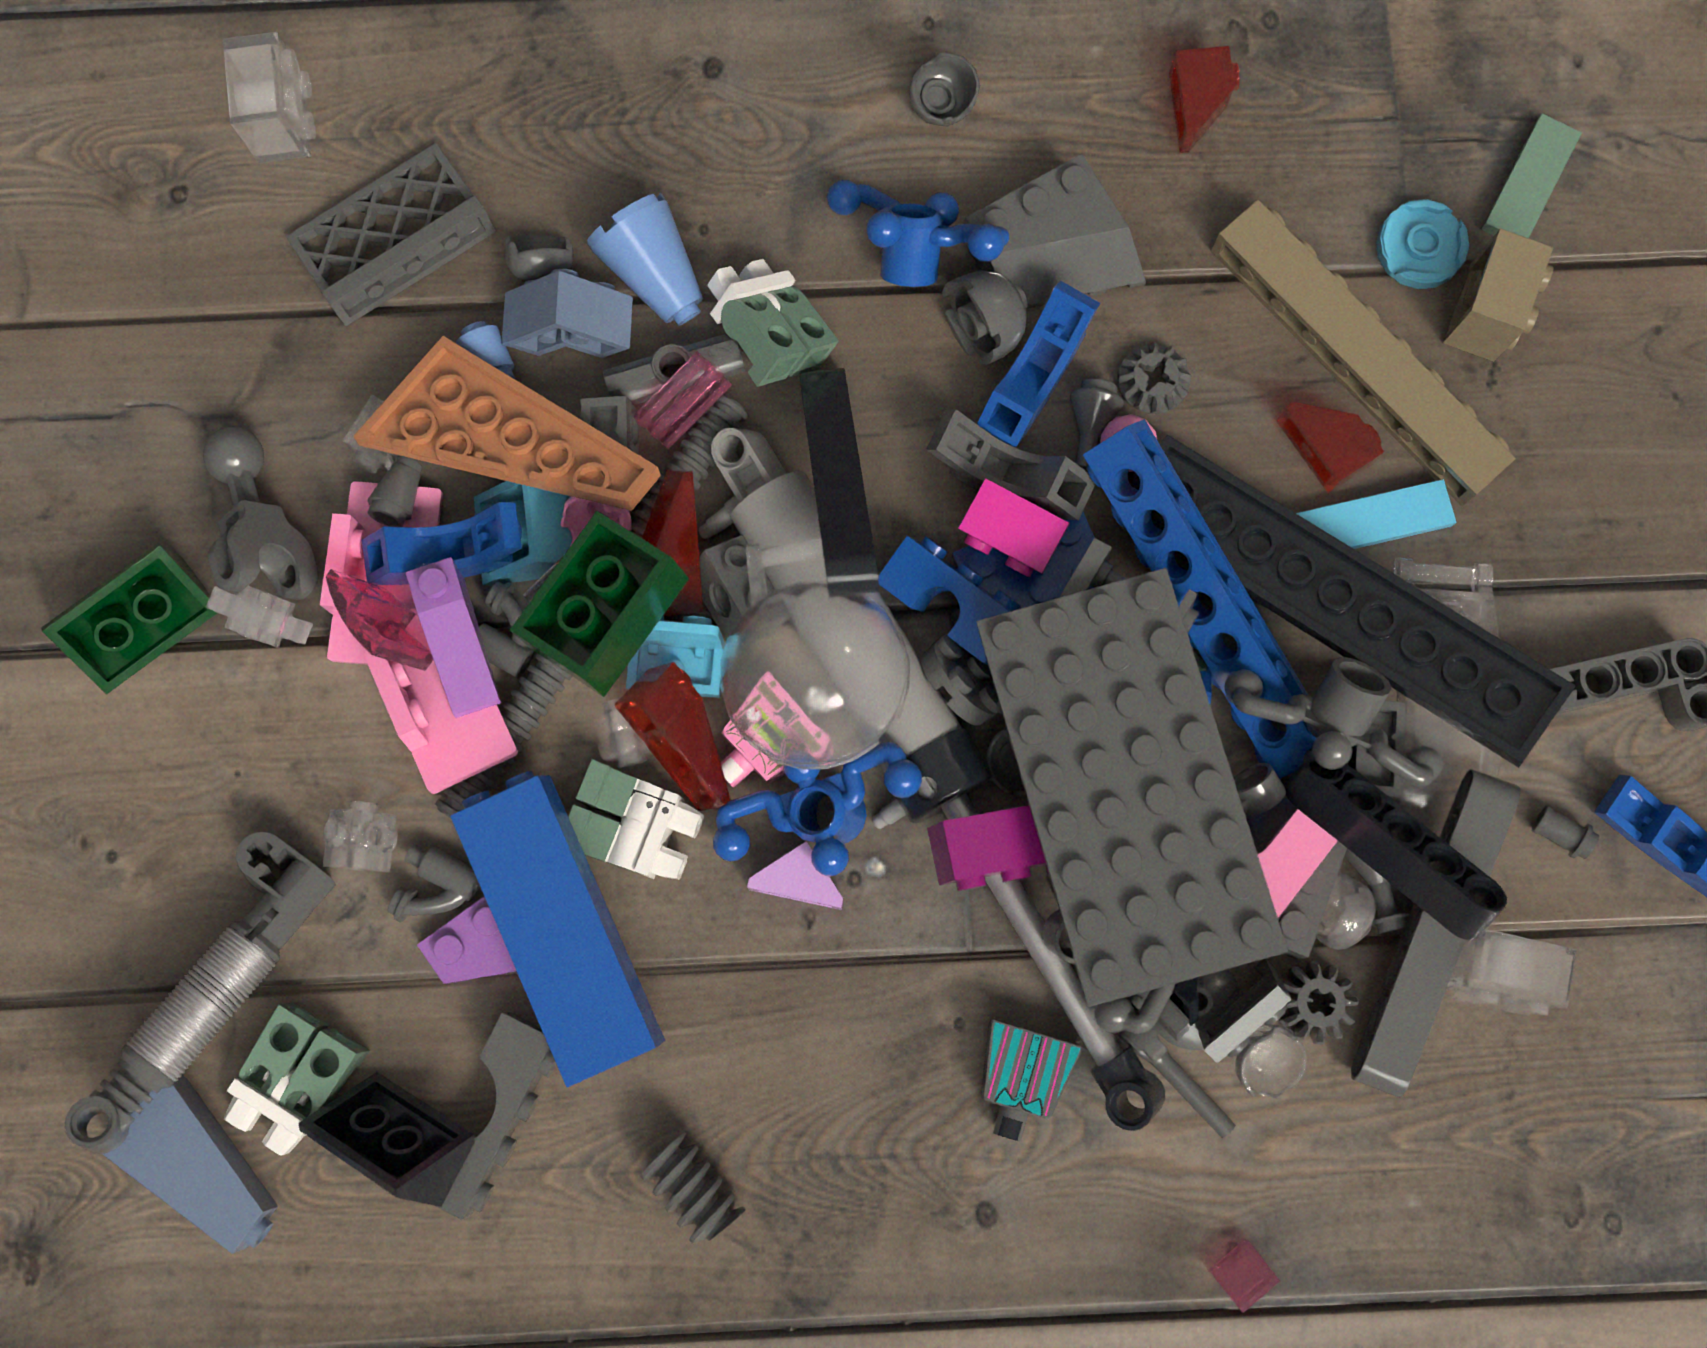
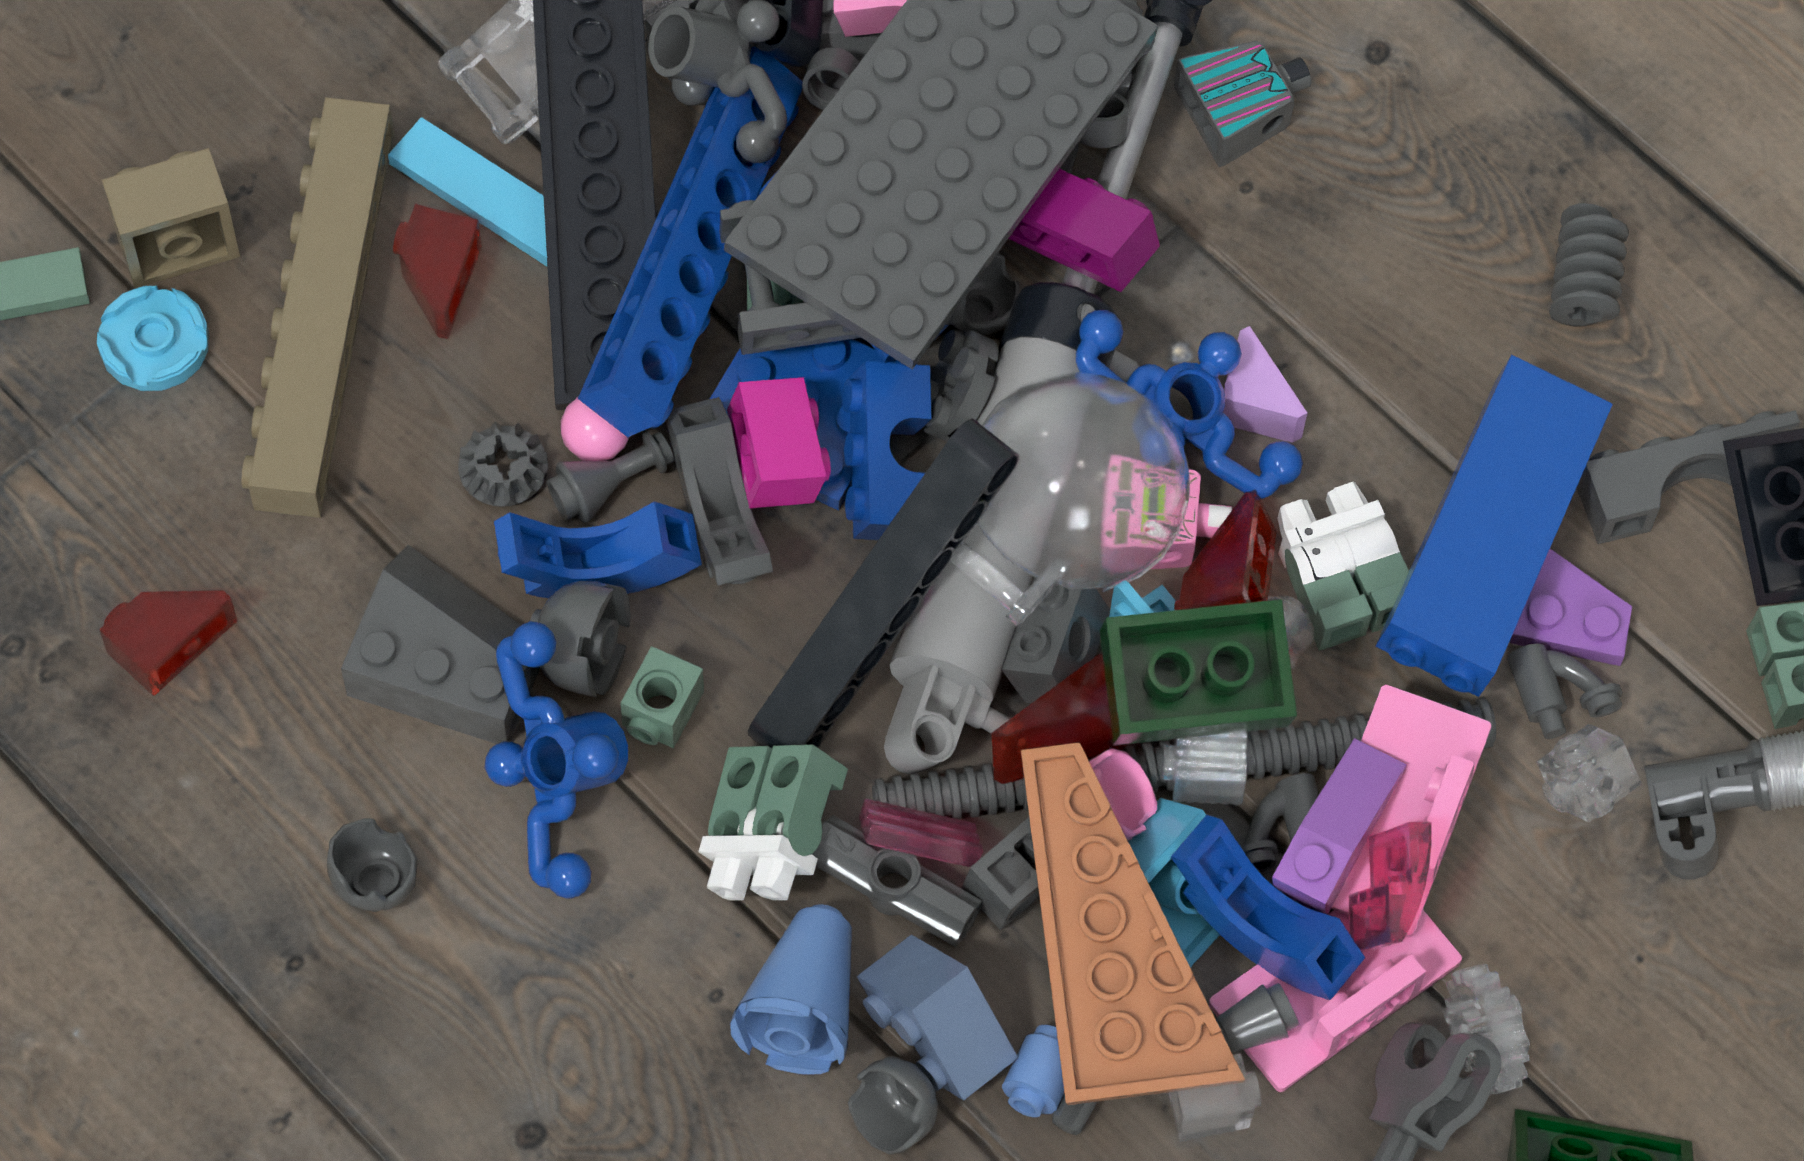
camera: 135 degrees left, 15 degrees down
none -> sand green brick [620,646,704,749]

